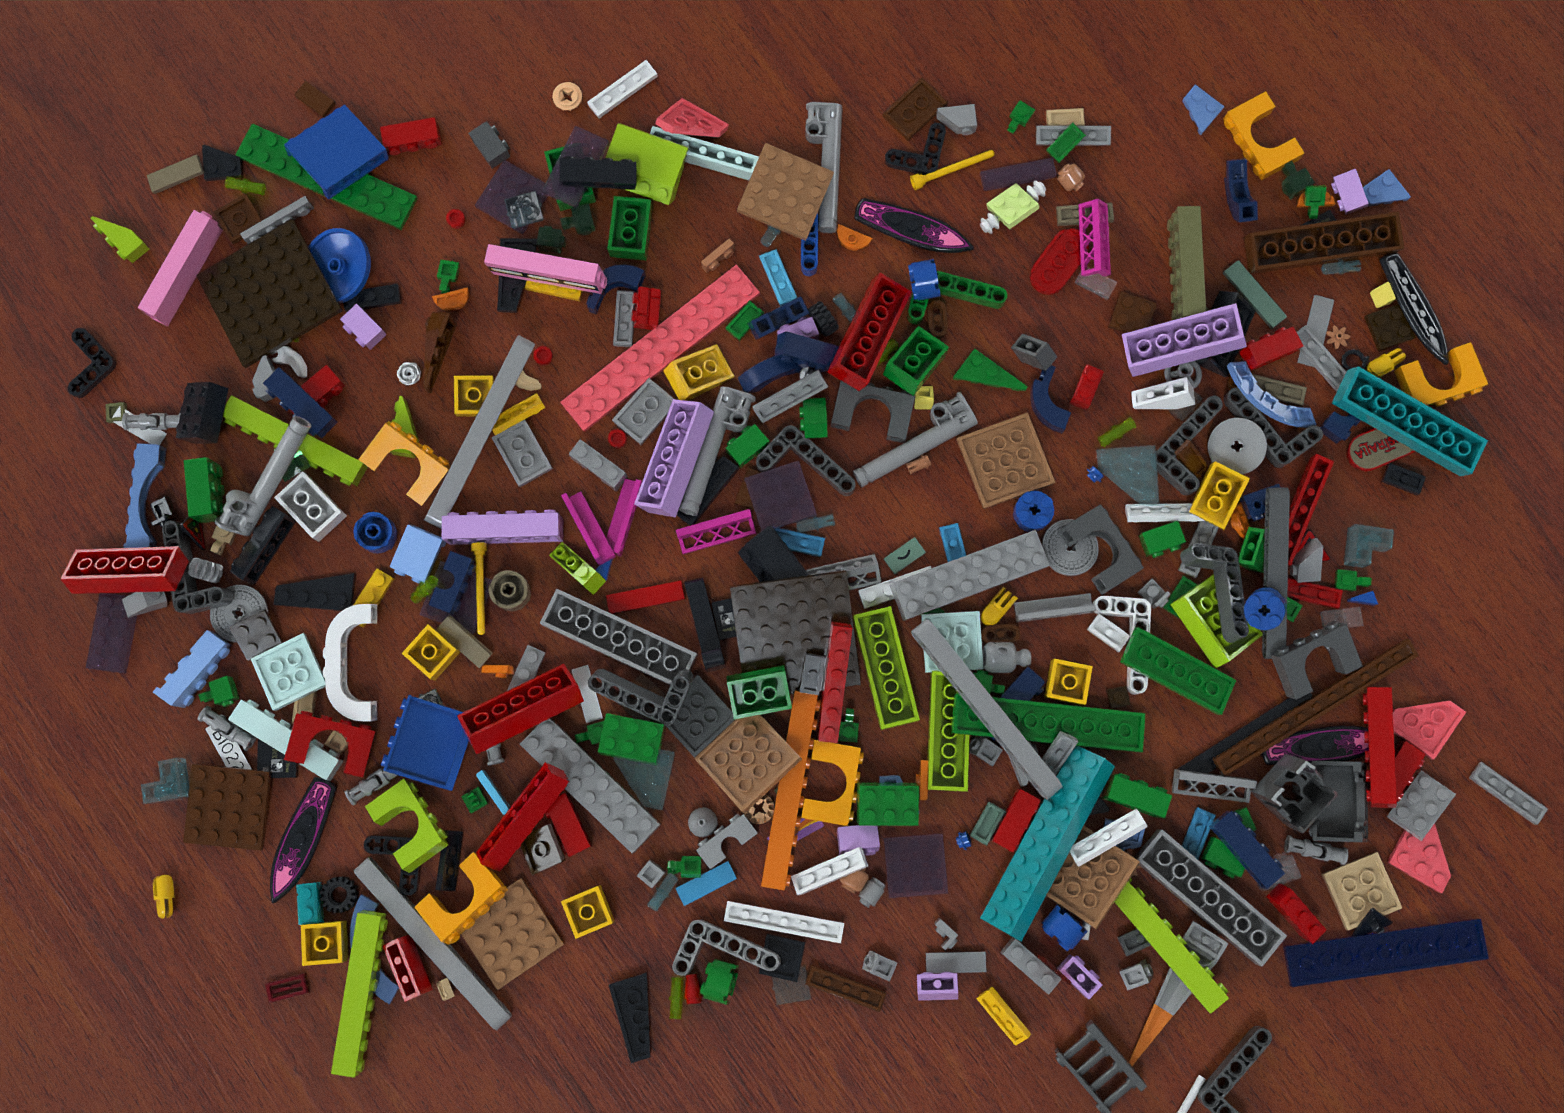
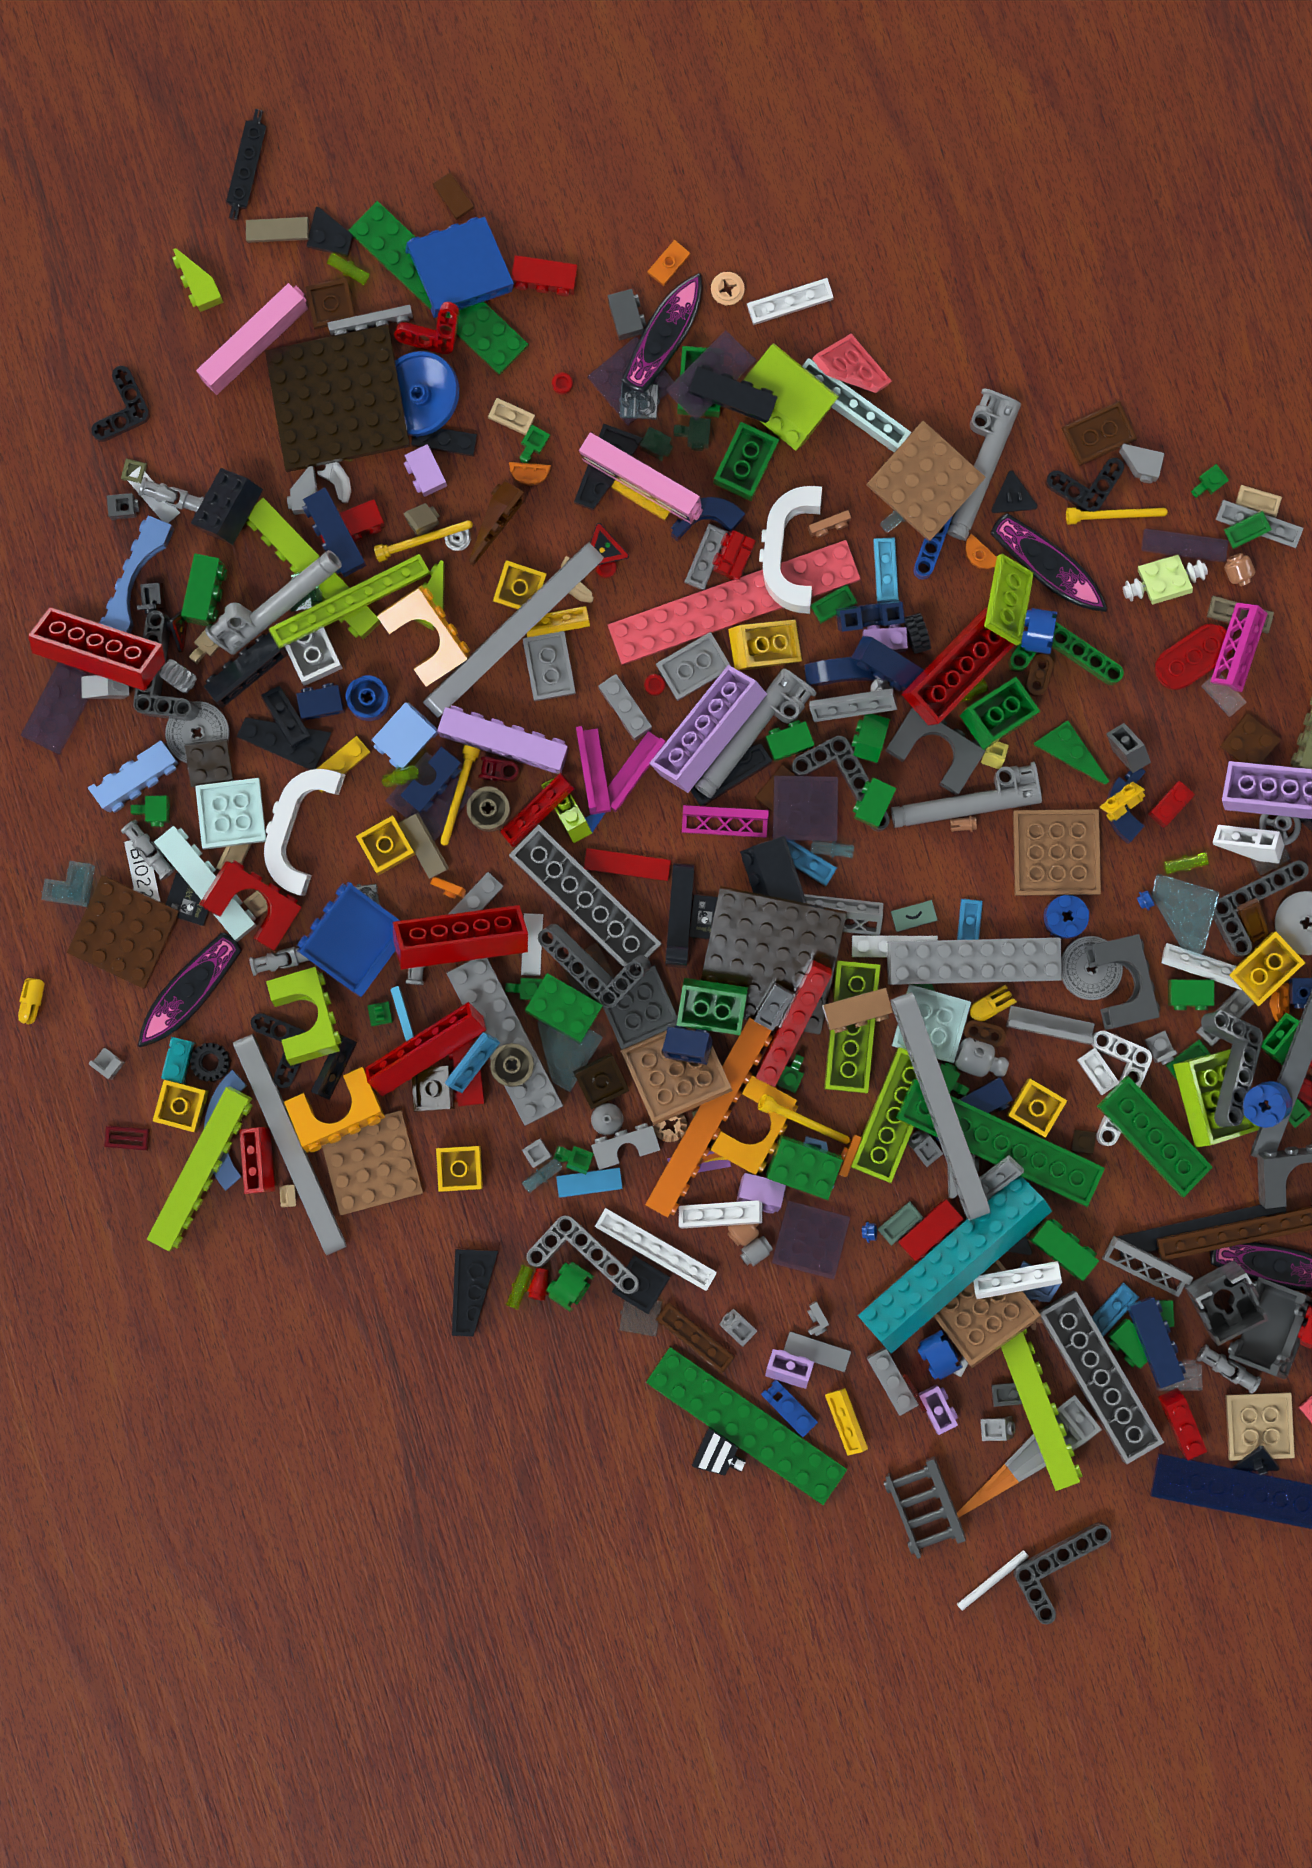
camera: 15 degrees right, 5 degrees up
clear light blue axle [832,293,856,323] -> none
none -> light grey panel [89,1048,125,1080]
none -> dark grey brick [107,493,140,521]
none -> black plate [226,109,266,221]
none -> black plate [261,686,310,748]
none -> lime plate [269,554,430,649]
none -> dark blue brick [296,683,345,721]
none -> yellow piece [374,520,473,562]
none -> red beam [394,302,459,354]
none -> dark tan slope [403,503,440,537]
none -> dark azure tile [445,1032,500,1093]
none -> dark red piece [478,757,520,783]
none -> tan plate [488,398,535,435]
none -> dark tan brick [490,1043,535,1087]
none -> red tile [500,773,575,847]
none -> dark brown plate [573,1053,630,1109]
none -> piece [590,523,629,565]
none -> black piece [621,273,702,394]
none -> green plate [646,1347,847,1505]
none -> orange plate [647,240,691,287]
none -> dark blue brick [662,1026,713,1065]
none -> torso [691,1427,746,1475]
none -> yellow piece [758,1094,850,1144]
none -> white arch [759,486,822,614]
none -> blue plate [761,1379,818,1437]
none -> medium nougat brick [822,988,893,1033]
none -> green brick [852,777,897,829]
none -> lime tile [984,554,1033,646]
none -> black piece [991,471,1038,513]
none -> yellow hinge [1100,782,1145,822]

